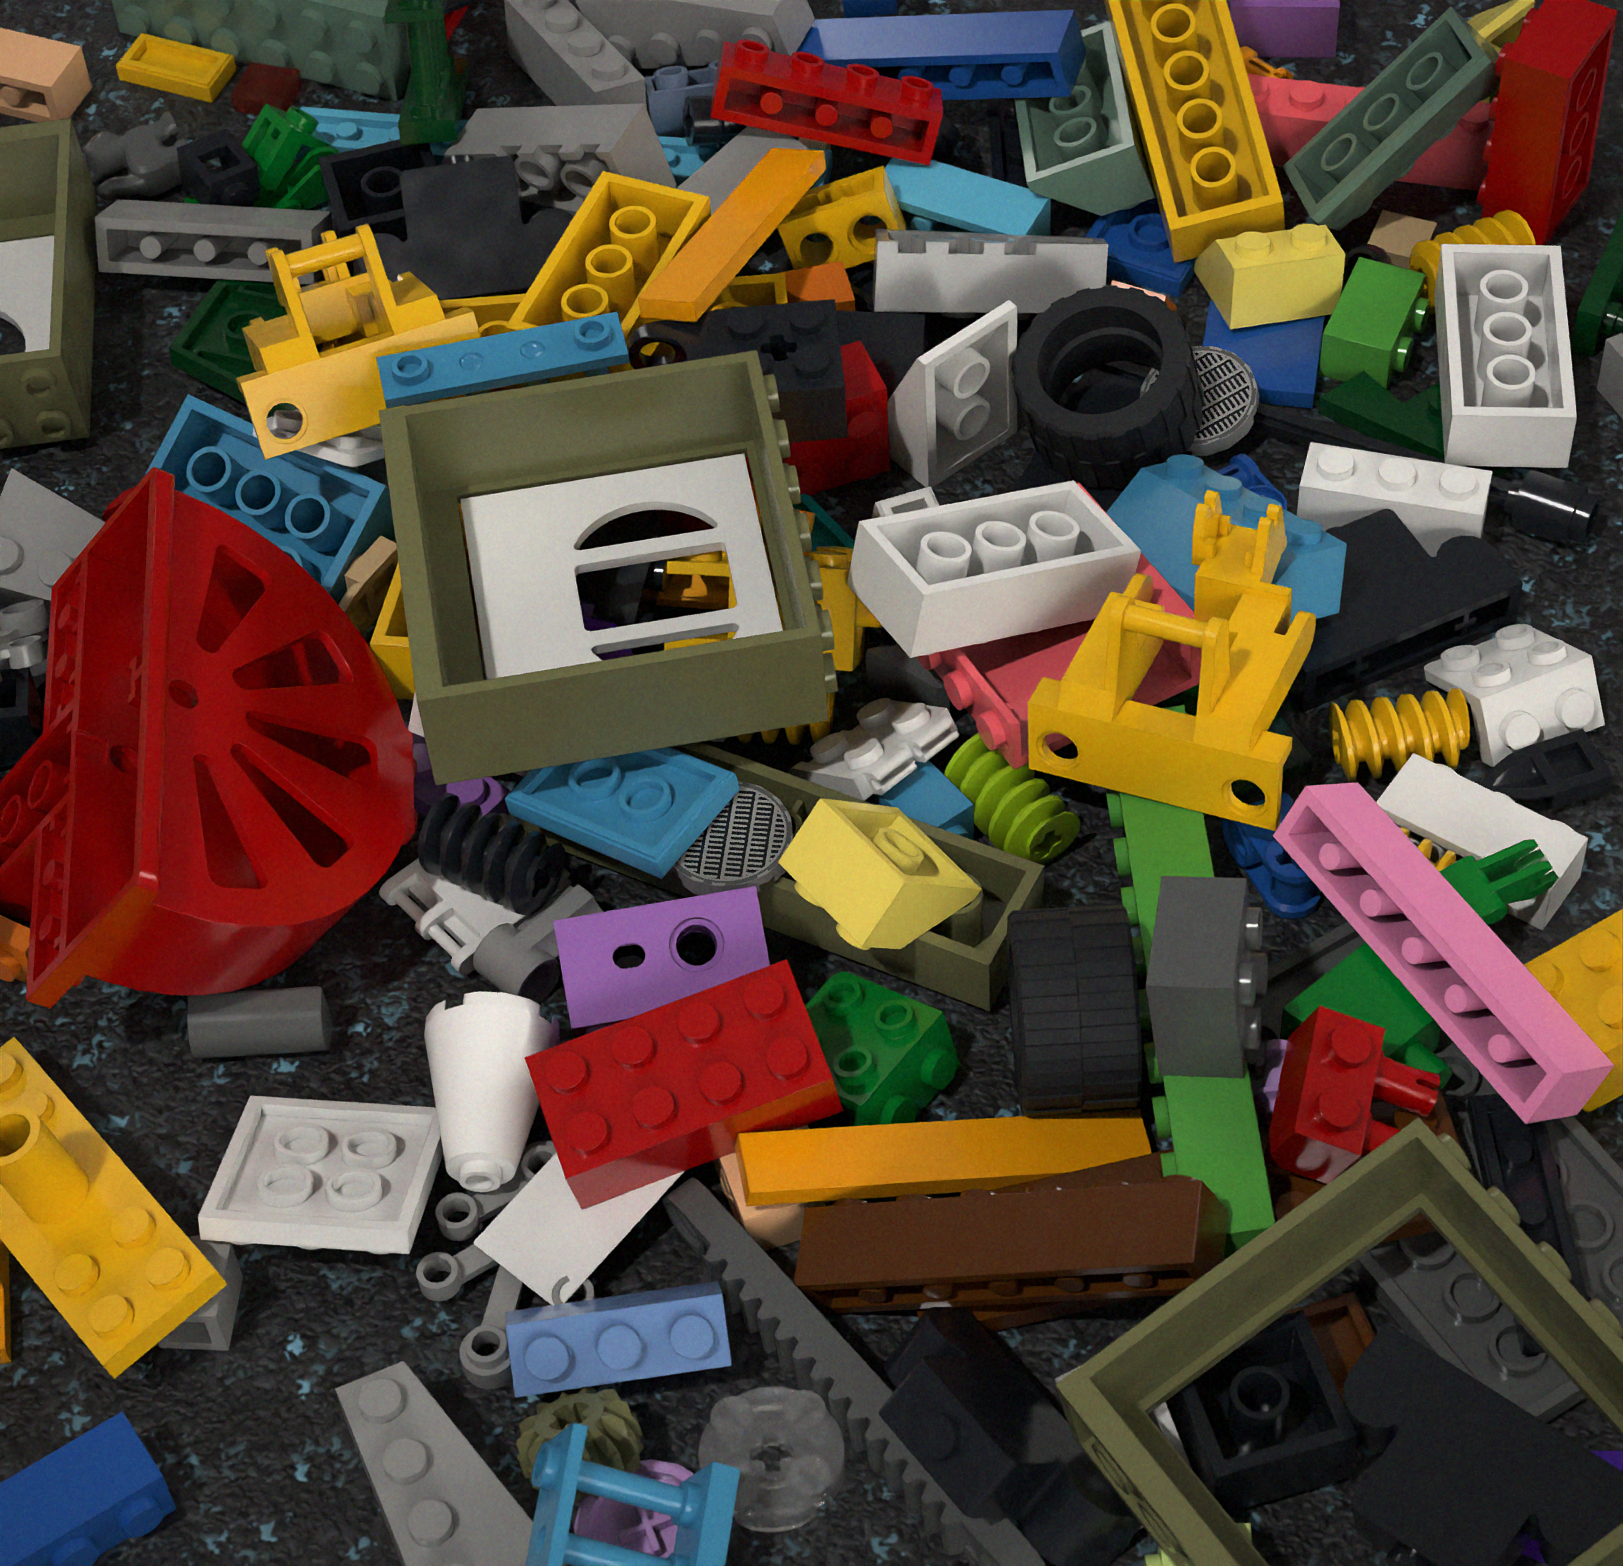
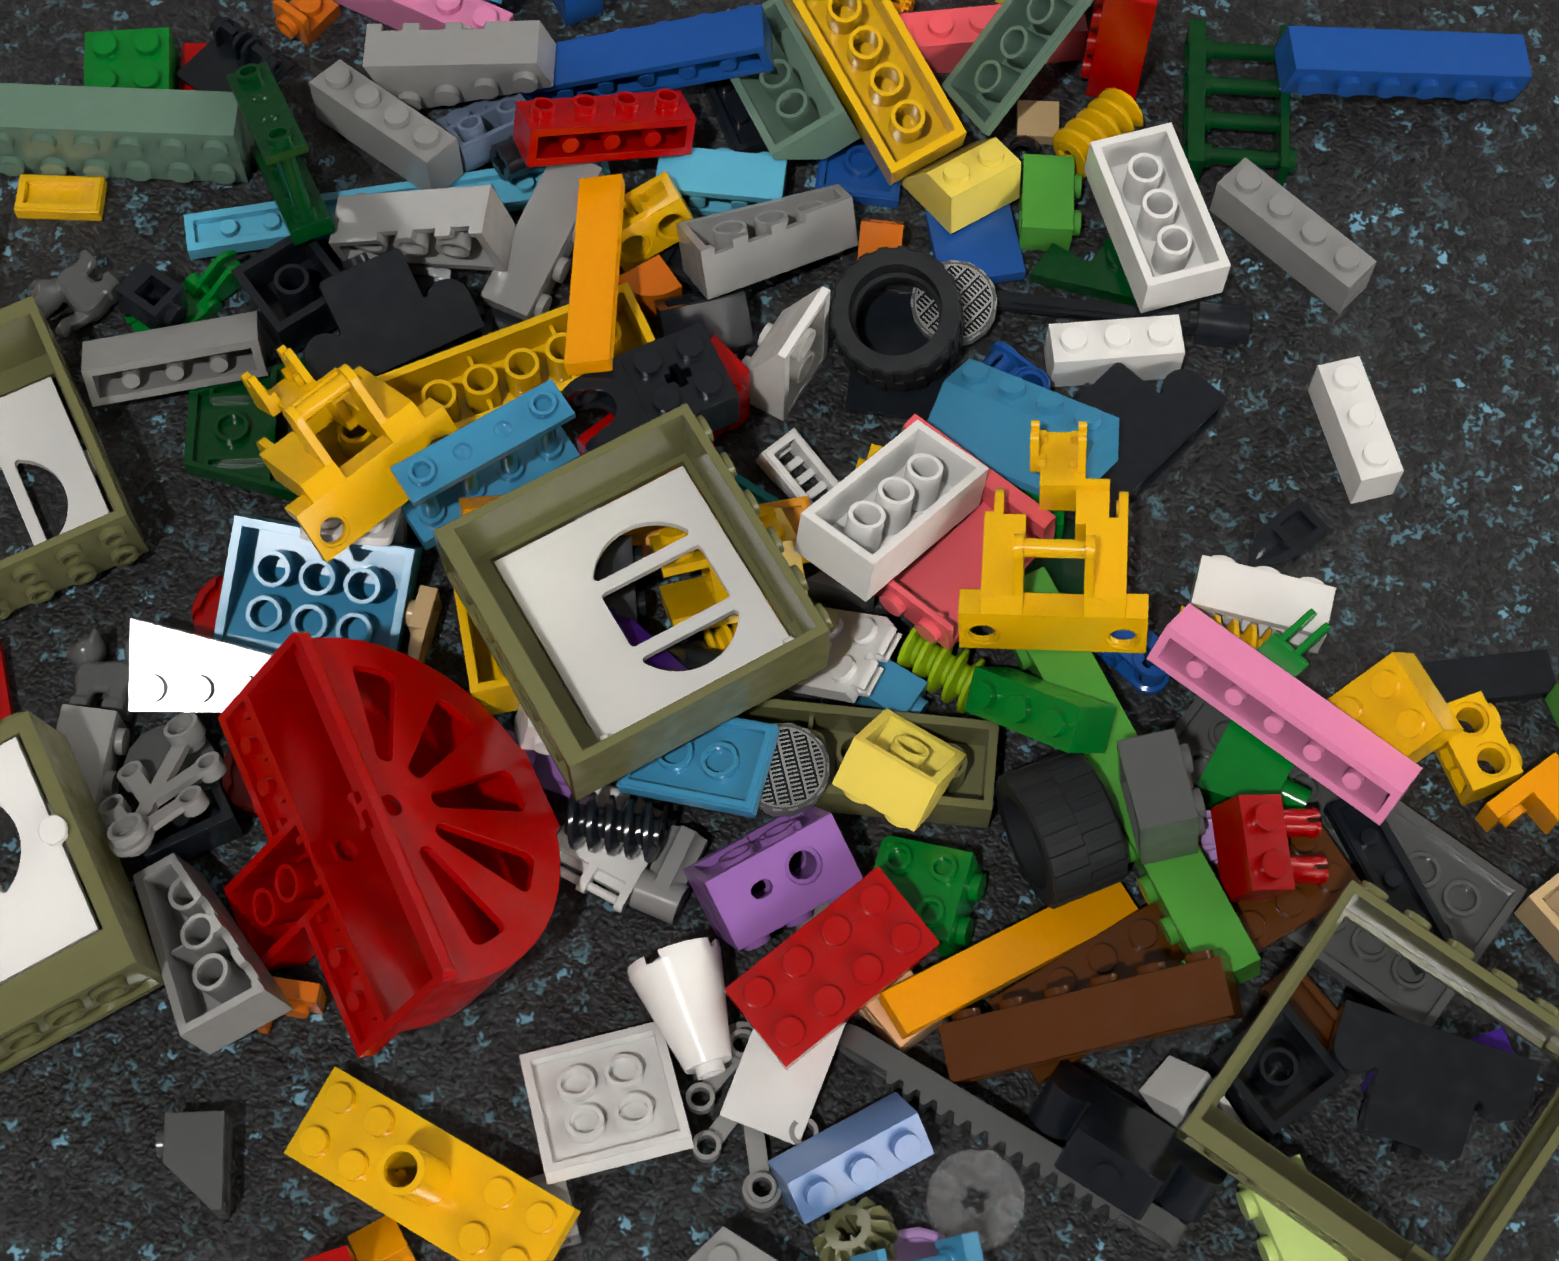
camera: 25 degrees left, 15 degrees up
dark grey brick [187,986,332,1059] -> none
clear red tile [231,62,302,115] -> none
green bracket [241,103,330,191] -> none
yellow brick [505,171,711,383] -> none
yellow piece [1328,688,1470,782] -> none
white bracket [1424,624,1605,767] -> none
none -> green brick [964,666,1116,753]

